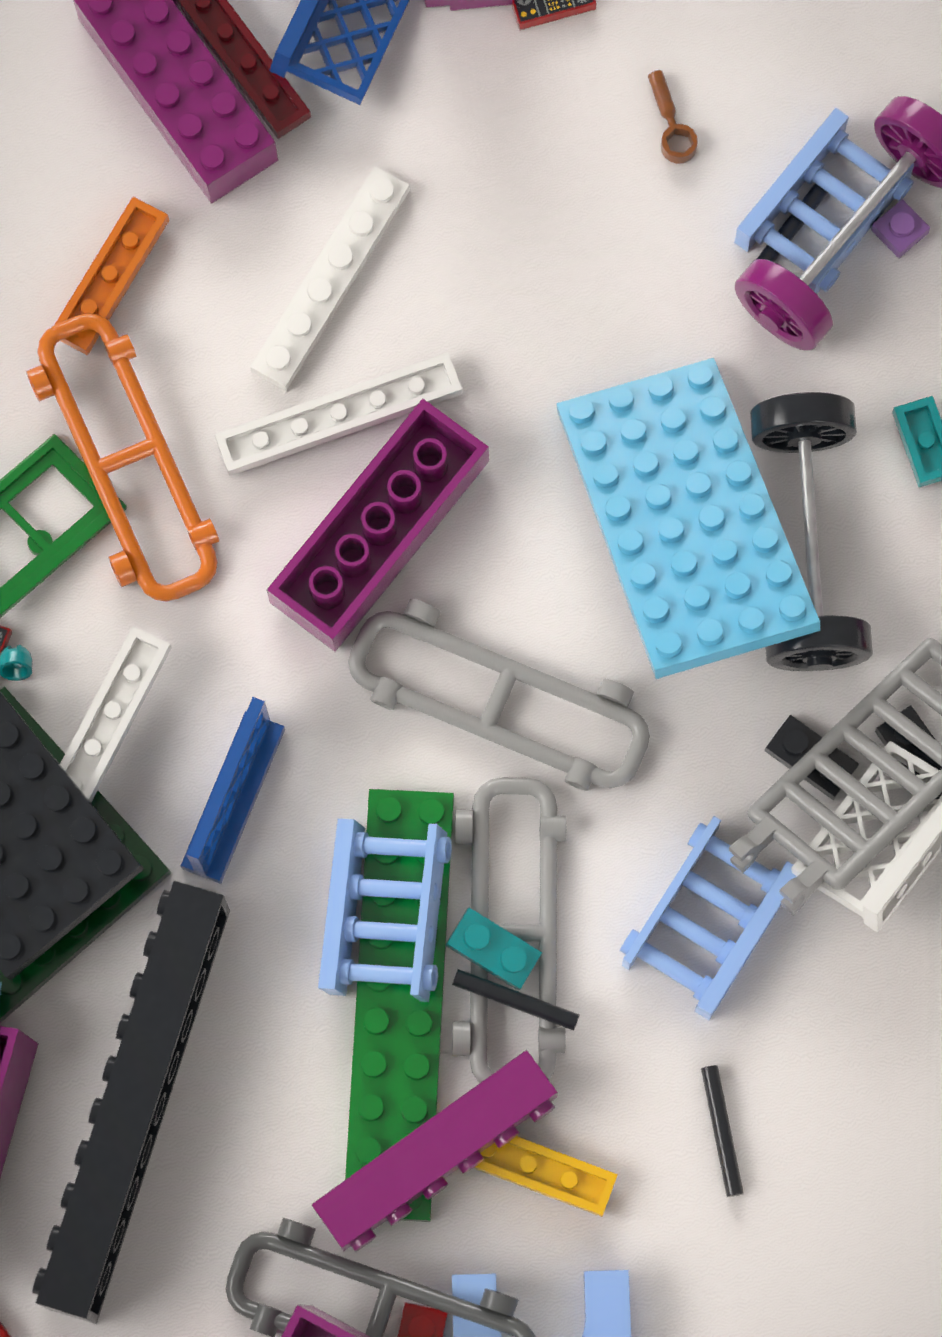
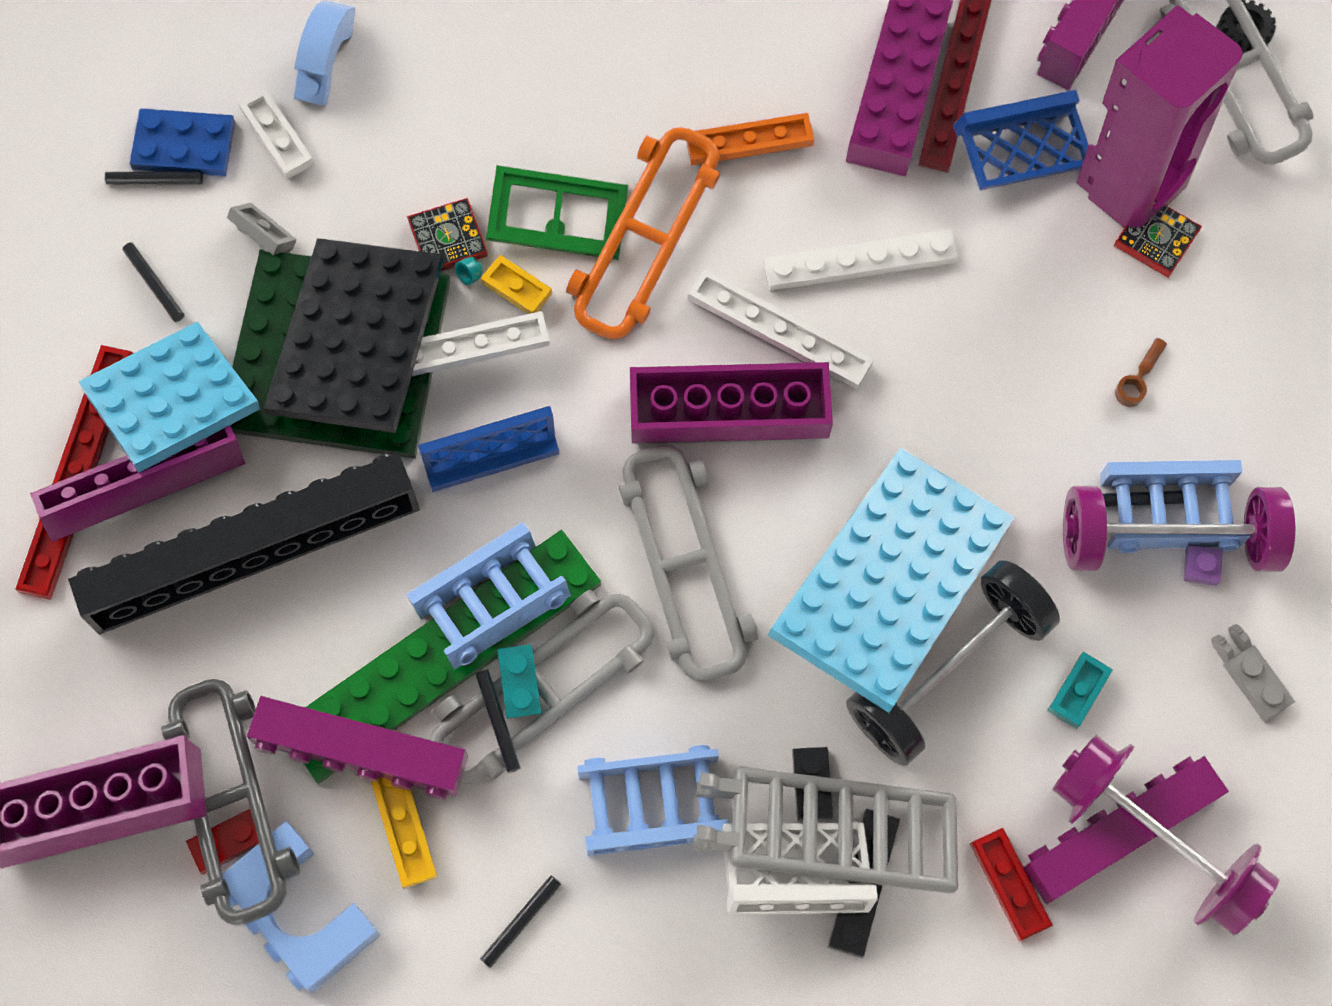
camera: 45 degrees right, 5 degrees down
none -> yellow plate [481,255,552,314]

